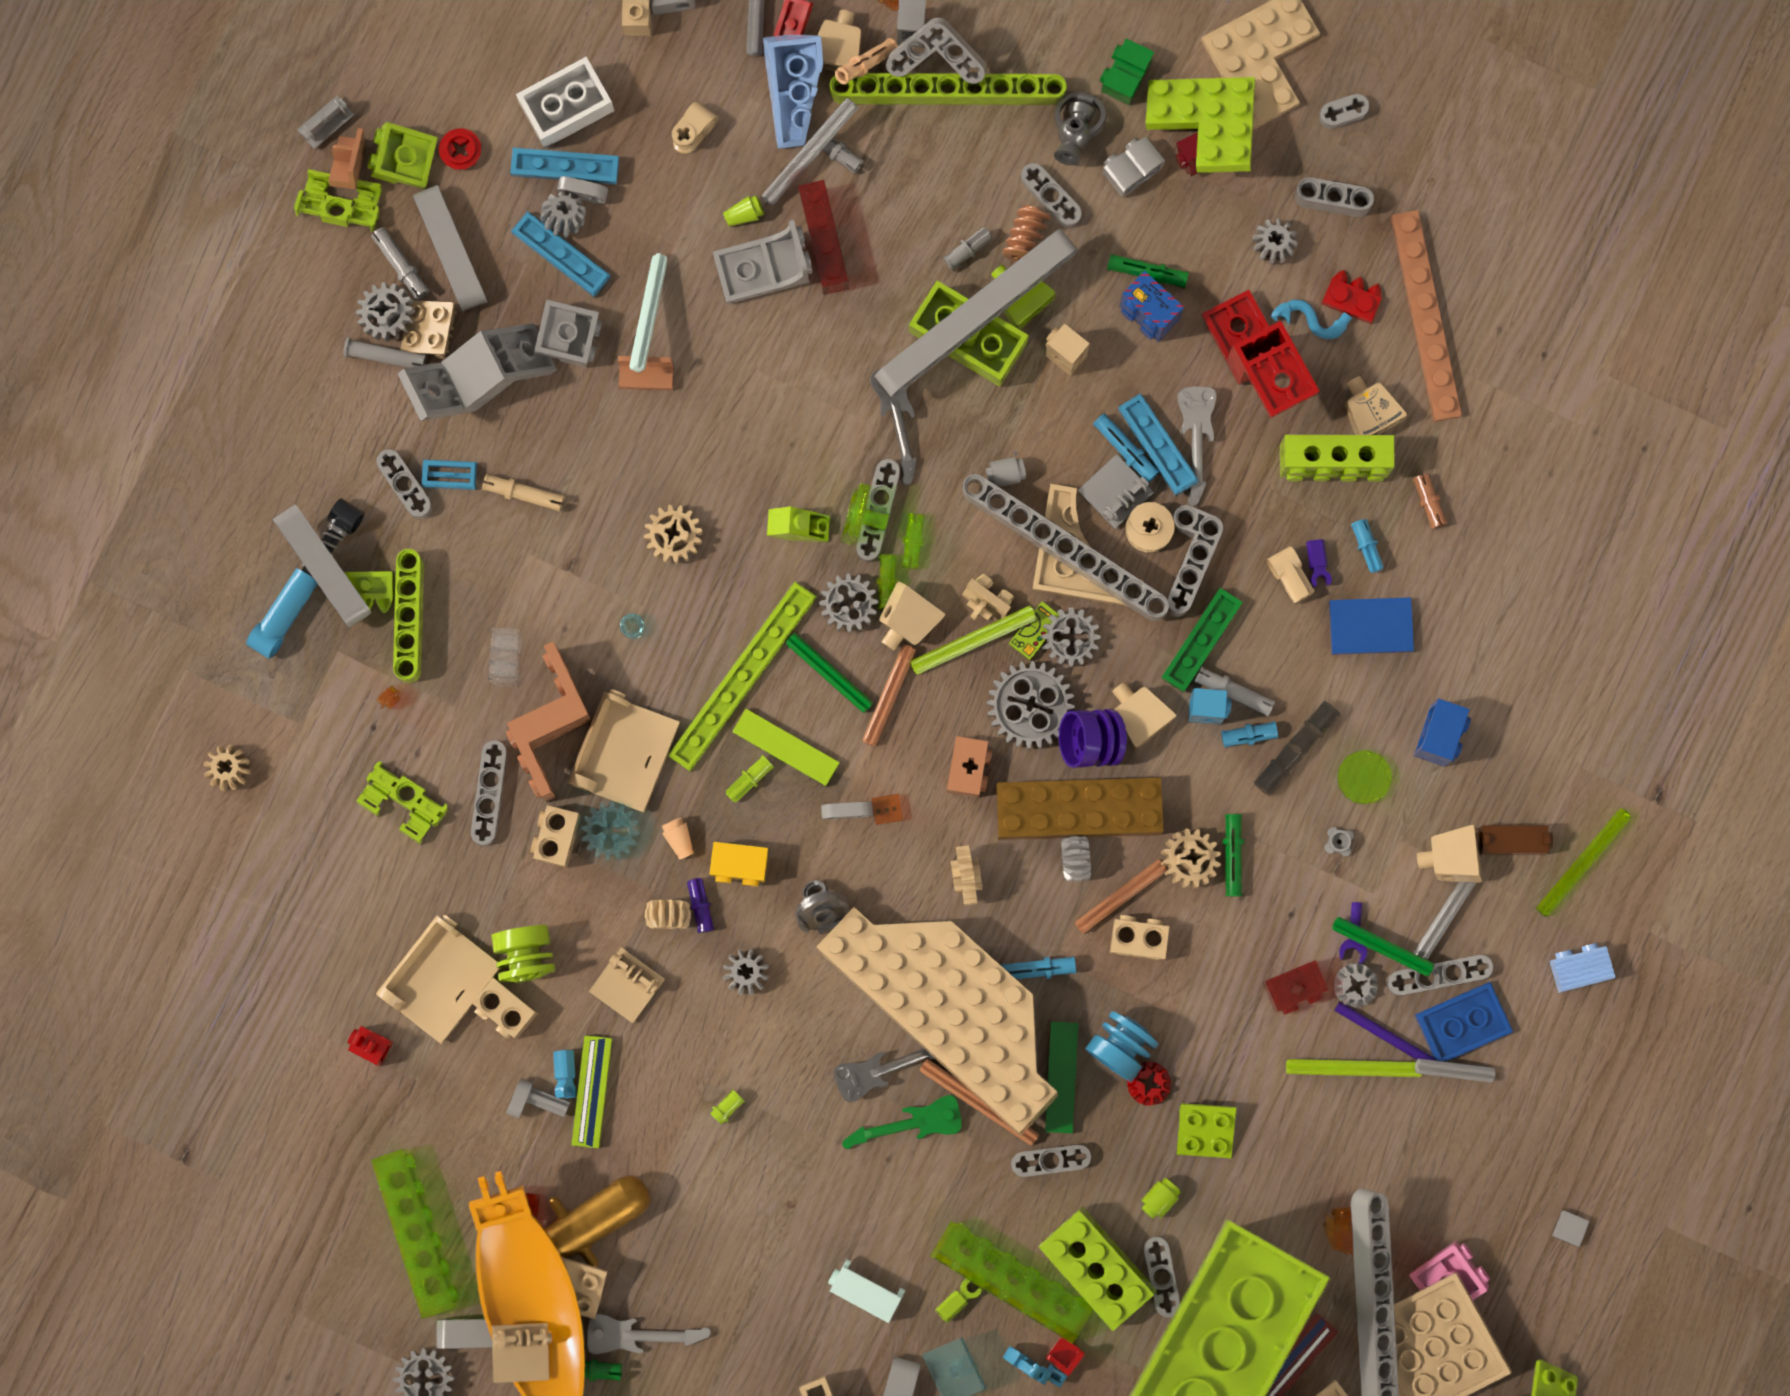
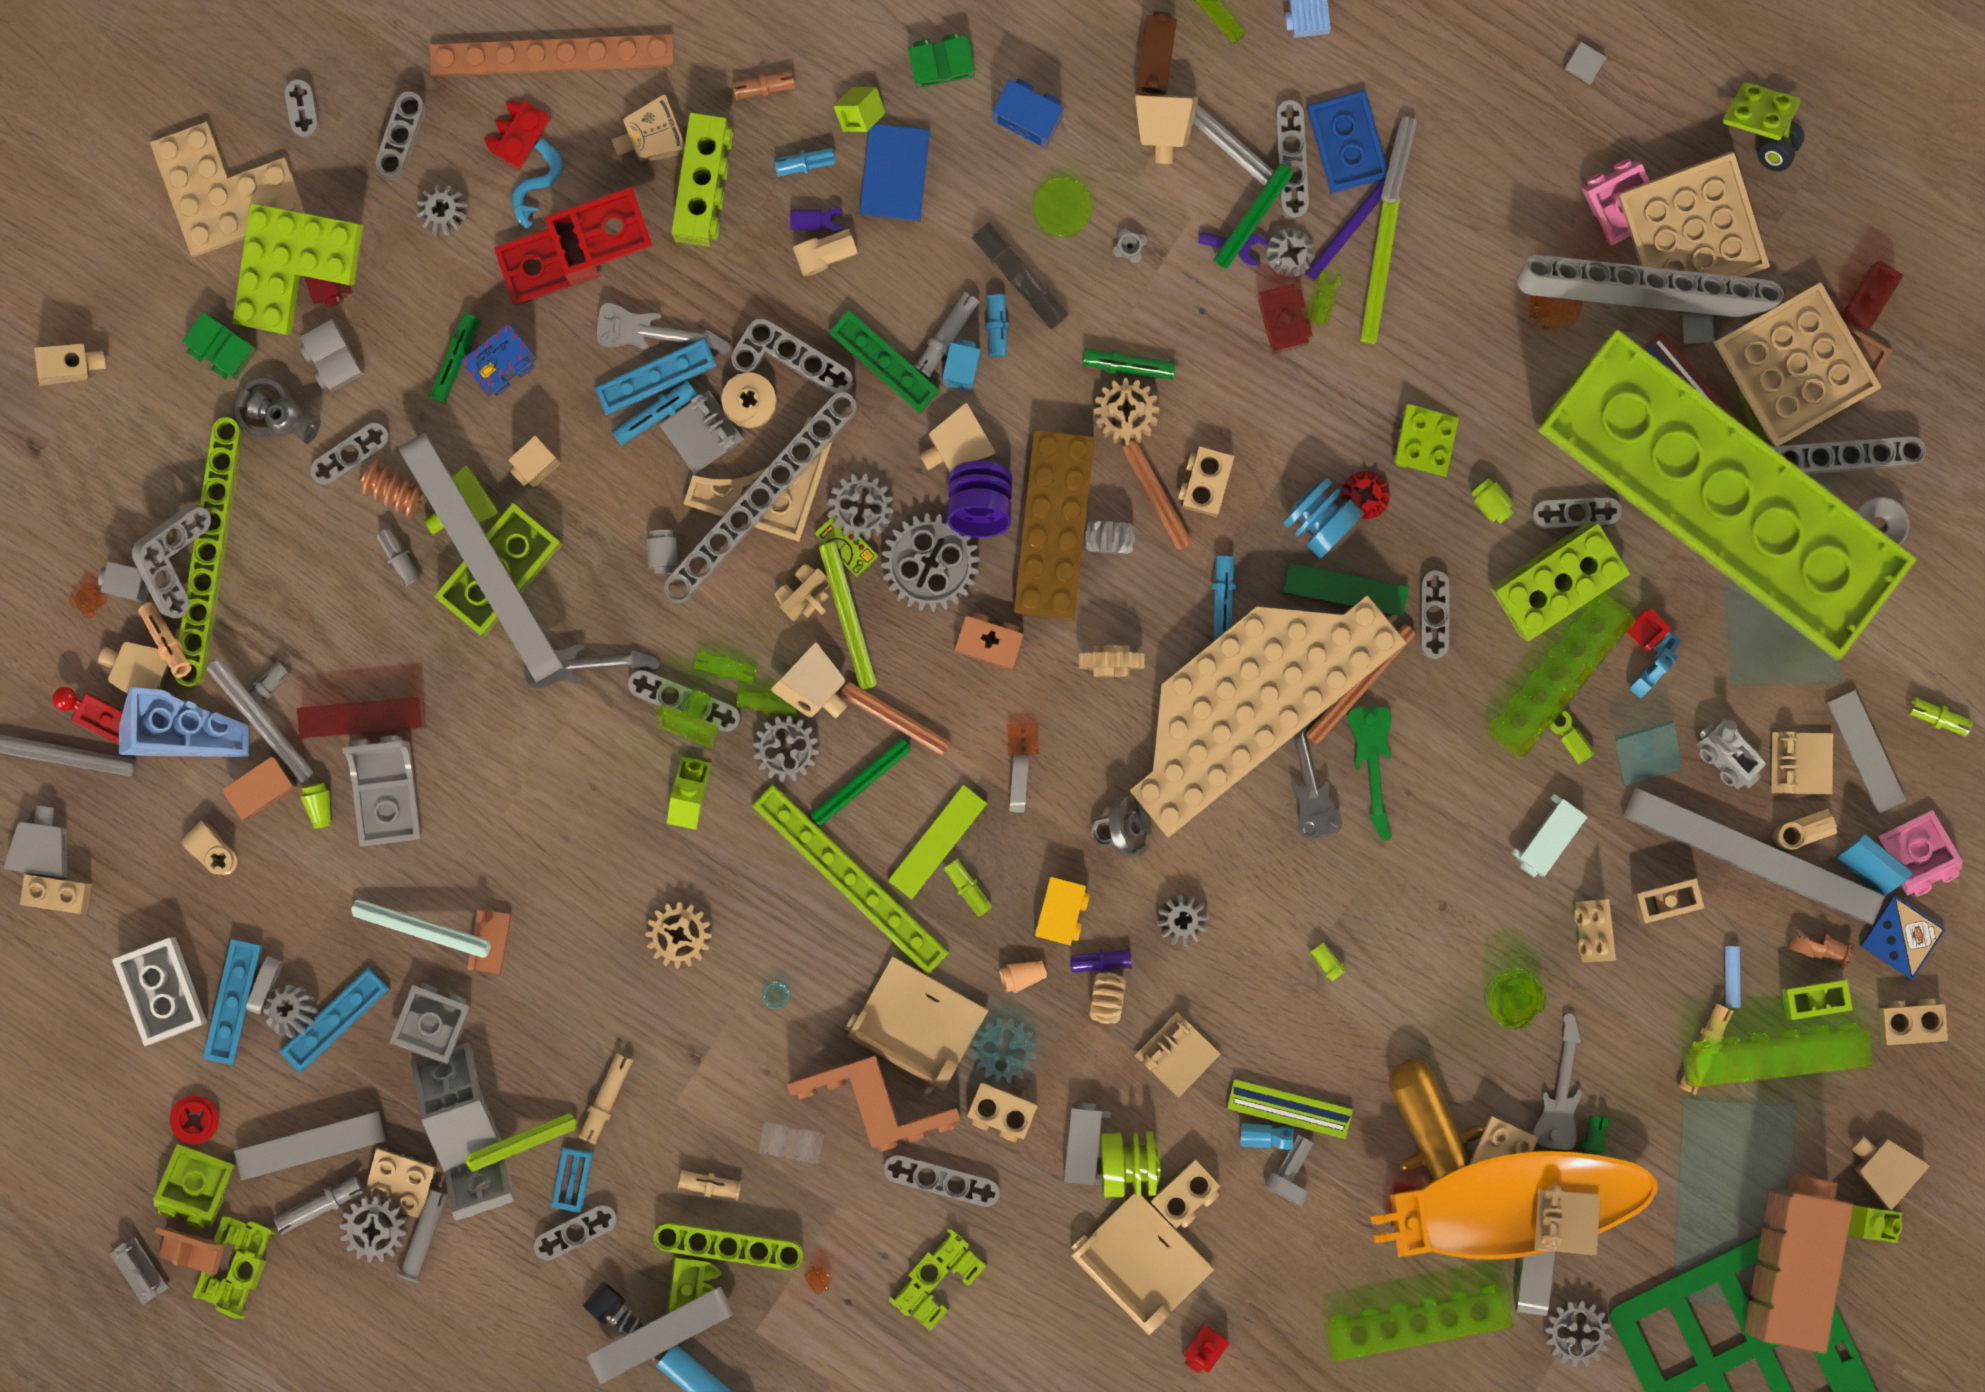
camera: 90 degrees left, 5 degrees up
none -> nougat panel [222,757,297,821]
none -> lime axle [465,1113,577,1172]
none -> tan pin [678,1169,742,1201]
none -> lime panel [834,87,885,132]
none -> green brick [908,33,975,89]
none -> light grey brick [1064,1102,1111,1185]
none -> clear neon green bar [1308,270,1342,326]
none -> clear neon green cone [1484,969,1546,1029]
none -> tan hinge [1574,899,1616,963]
none -> flat silver tile [1680,313,1715,345]

